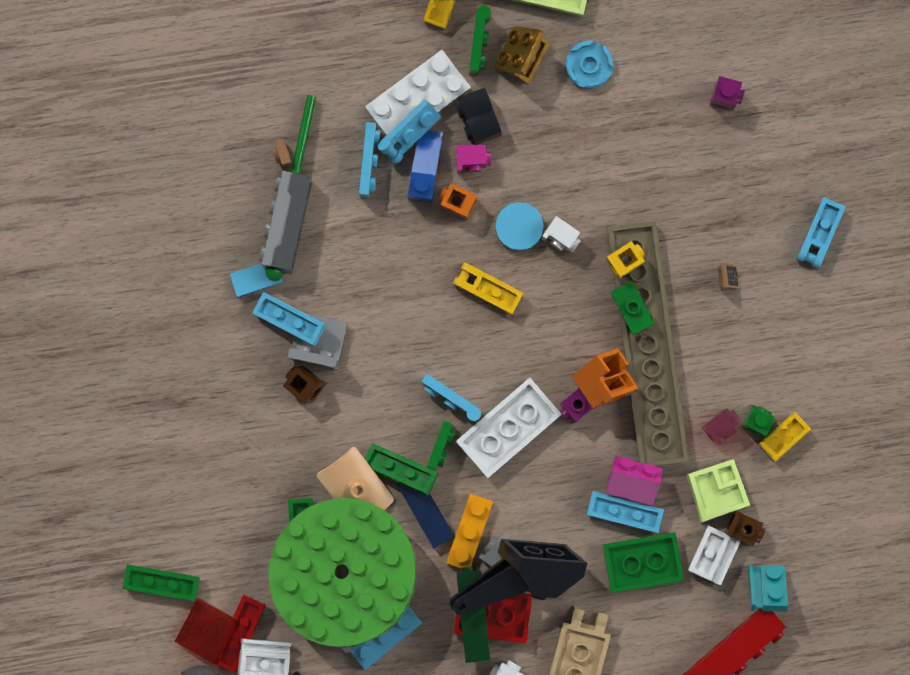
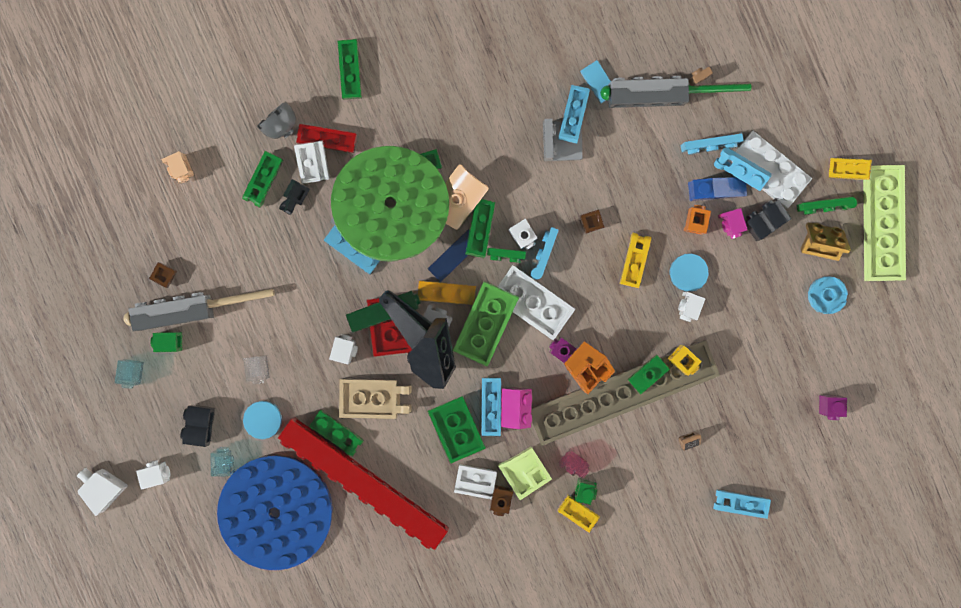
camera: 80 degrees right, 5 degrees up
clear red tile [175,598,240,665] -> none
reddish brown brick [283,365,327,404] -> none
teal plate [748,565,788,612] -> none
none -> bright green plate [453,281,519,367]
none -> white brick [509,219,538,250]
none -> reddish brown plate [580,209,605,234]

